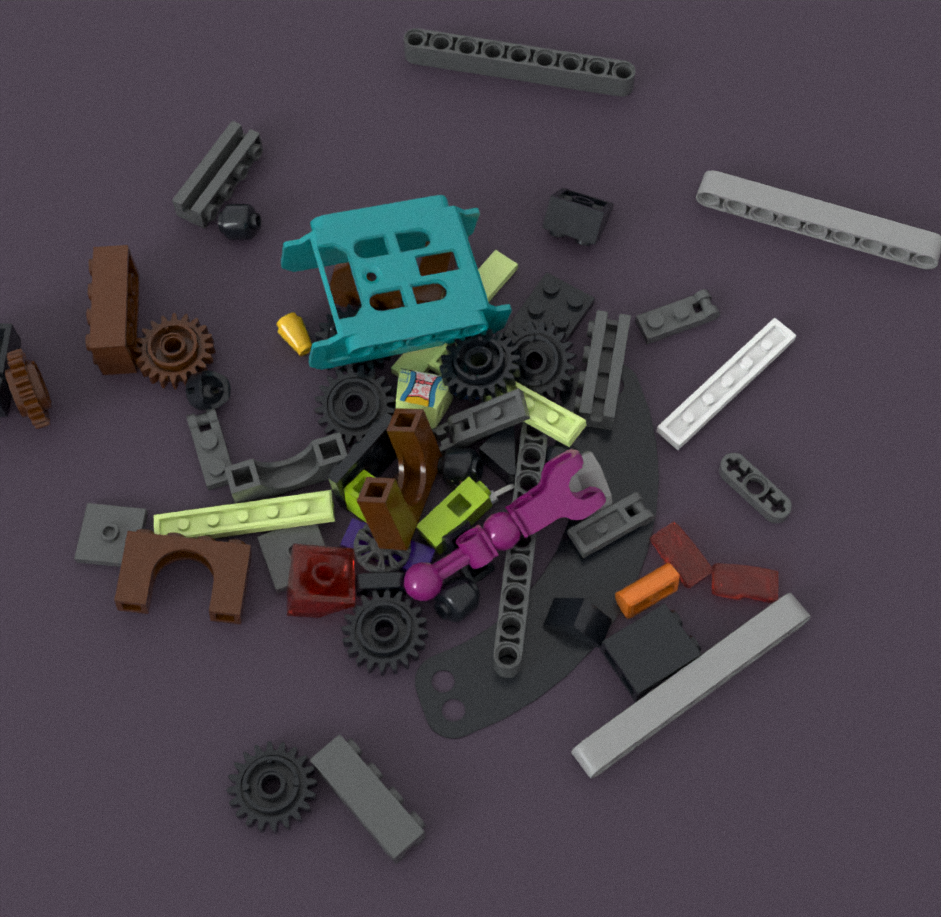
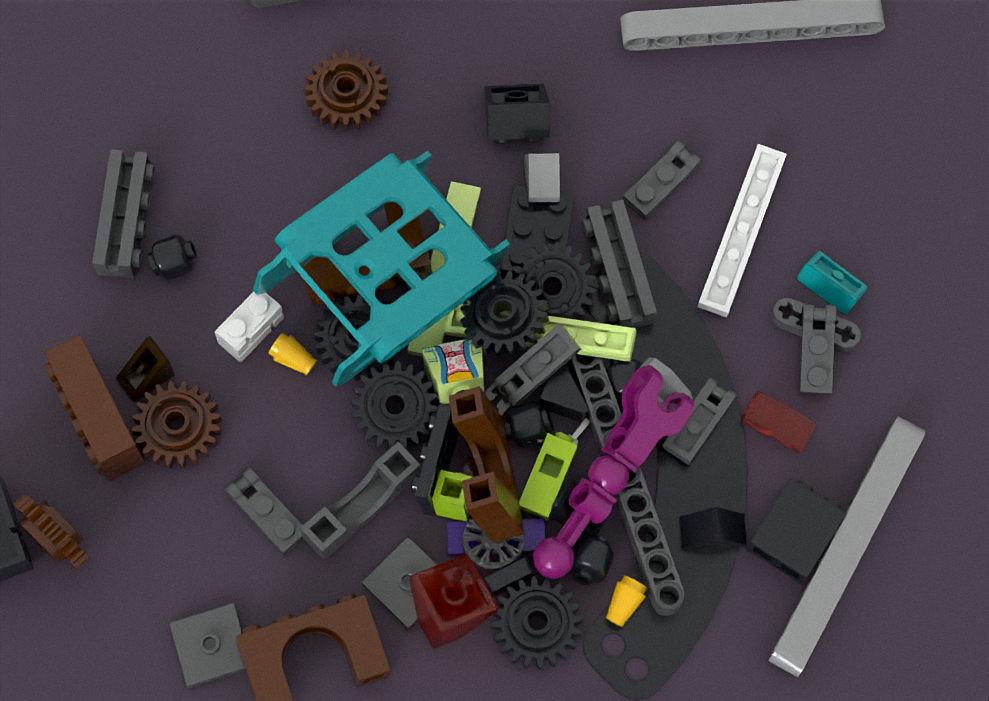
camera: 30 degrees left, 5 degrees up
yellowish green tile [154,490,335,539] -> none
black piece [185,370,231,411] -> none
orange brick [615,563,680,619] -> none
clear red slope [712,563,779,603] -> none
none -> dark brown slope [116,336,175,402]
none -> white brick [215,292,284,362]
none -> reddish brown gear [304,50,388,131]
none -> light grey slope [523,153,560,202]
none -> yellow cone [605,575,647,627]
none -> teal slope [797,251,869,315]
none -> dark grey plate [799,304,836,394]

